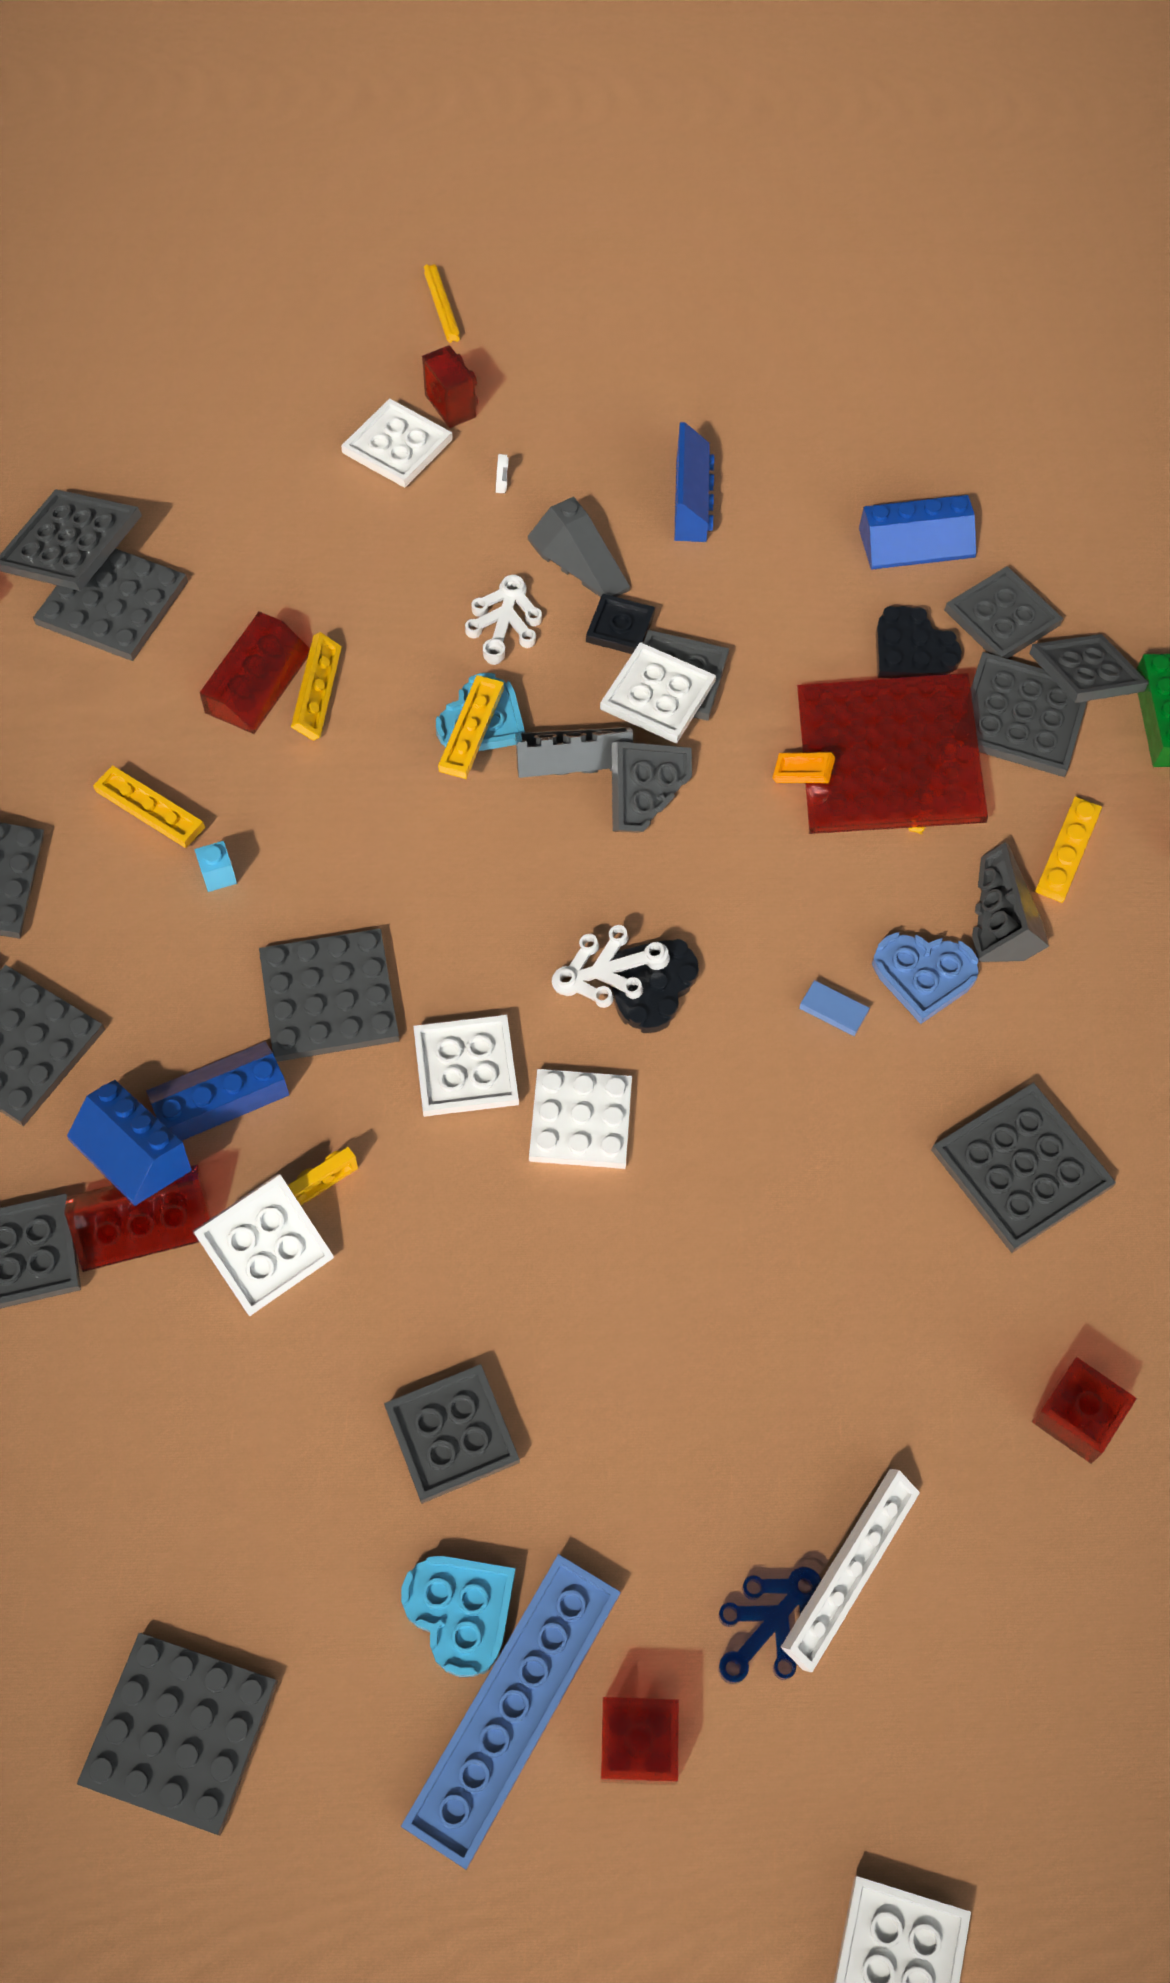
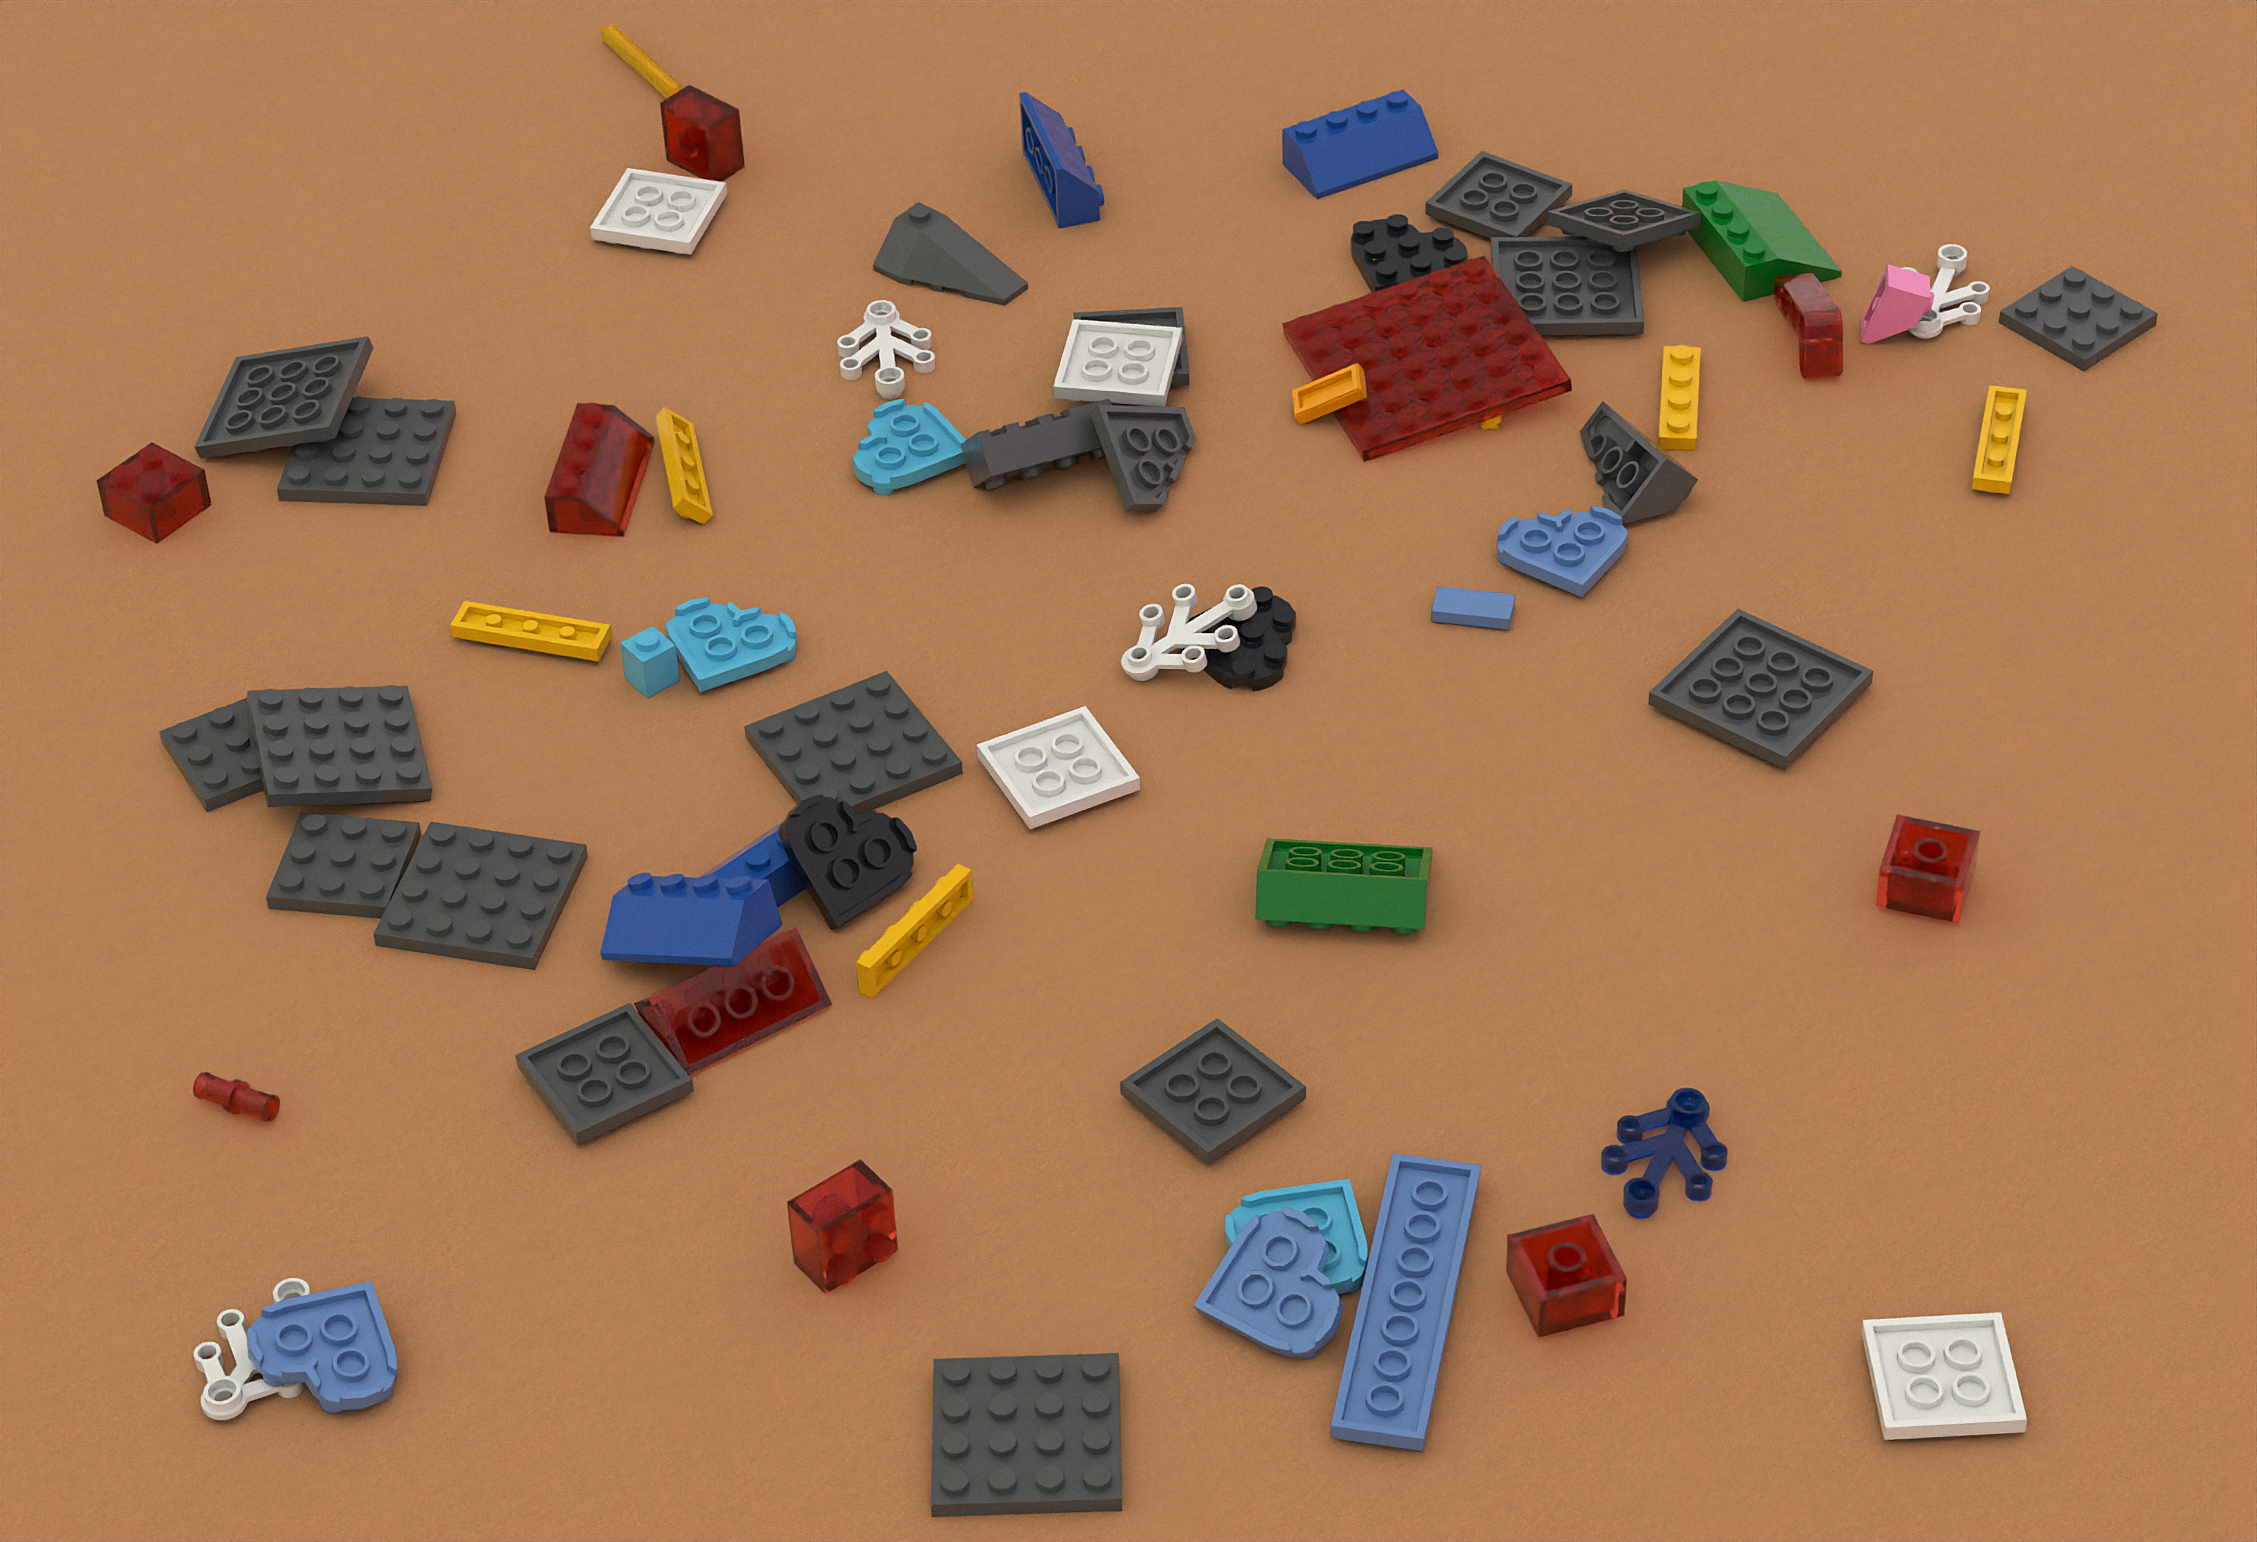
camera: 15 degrees left, 20 degrees down
white plate [193,1174,334,1316] -> none
yellow plate [438,675,504,779] -> none
white tile [496,454,509,494] -> none
white plate [529,1069,632,1169] -> none
black plate [586,594,655,654] -> none
white plate [781,1469,920,1672] -> none
none -> medium azure plate [666,597,797,692]
none -> black plate [778,794,917,930]
none -> clear red brick [787,1159,898,1294]
none -> medium blue plate [1193,1207,1344,1360]
none -> green slope [1255,838,1432,934]

